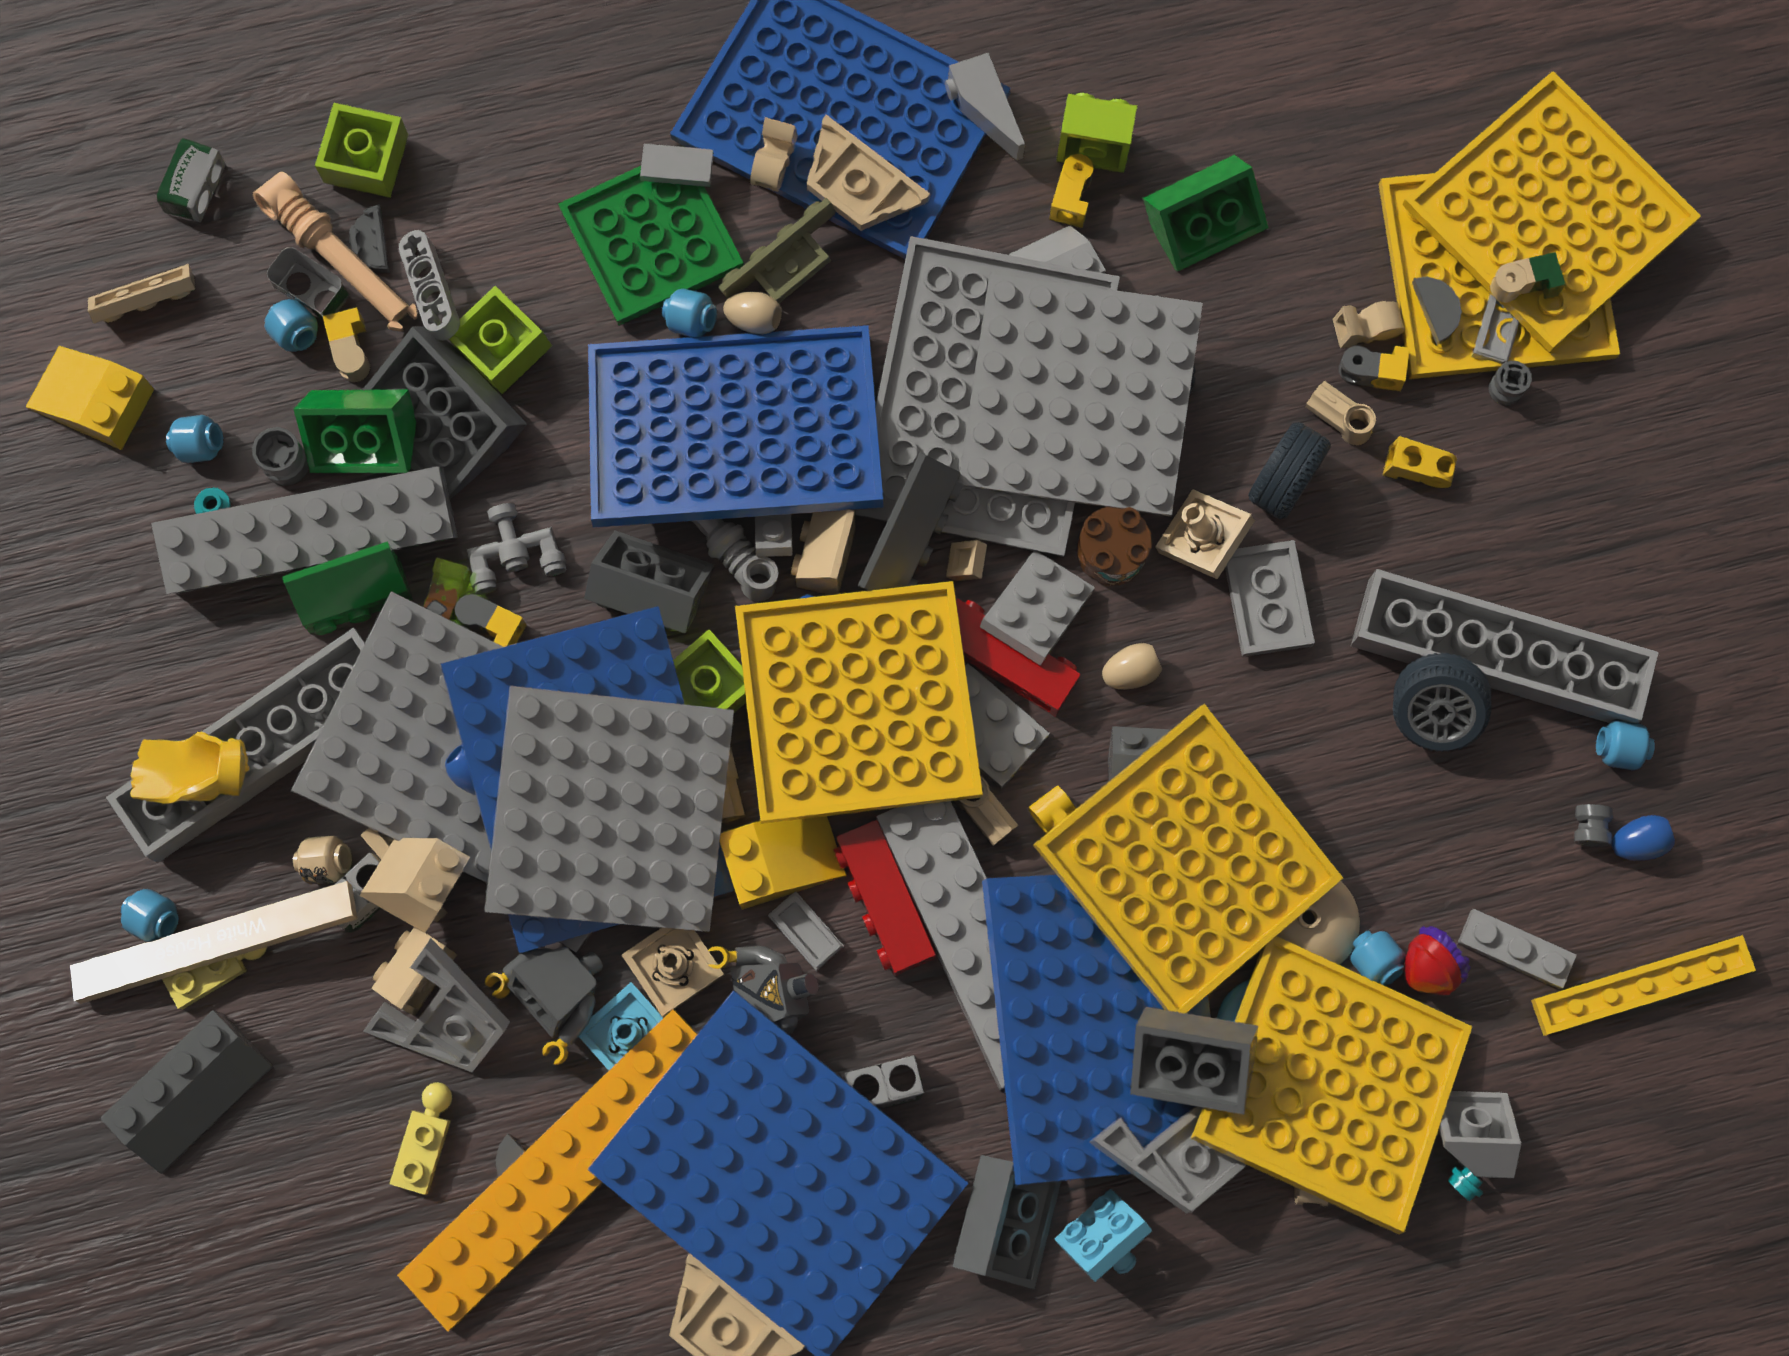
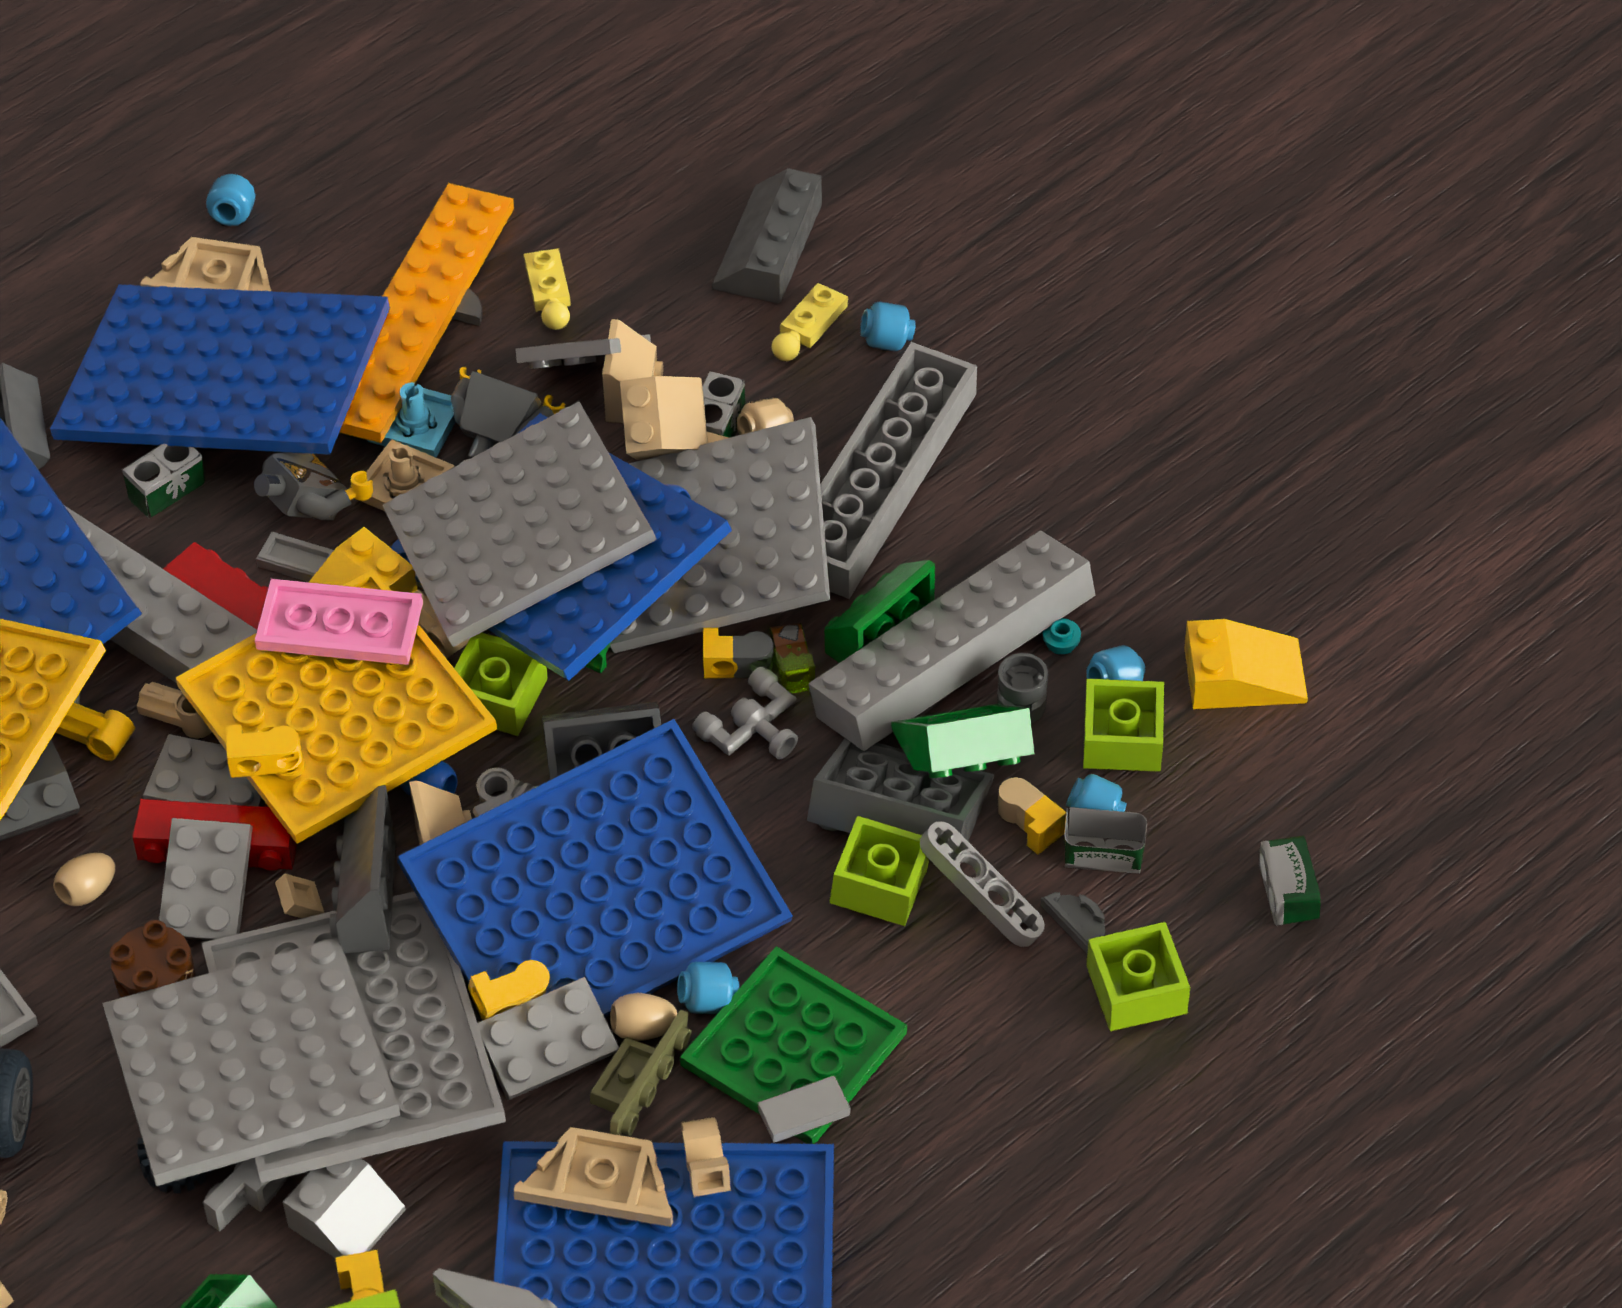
camera: 155 degrees right, 25 degrees down
tile [71,881,357,1004] -> none
tan plate [88,264,195,323] -> none
yellow hair [130,732,249,804] -> none
light nougat piece [253,172,417,332] -> none
tan plate [1155,489,1255,579] -> none
none -> yellow leg [226,725,302,778]
none -> bright pink plate [255,579,423,665]
none -> yellow leg [468,960,550,1021]
none -> light grey plate [477,977,619,1101]
none -> lime brick [1083,679,1164,772]

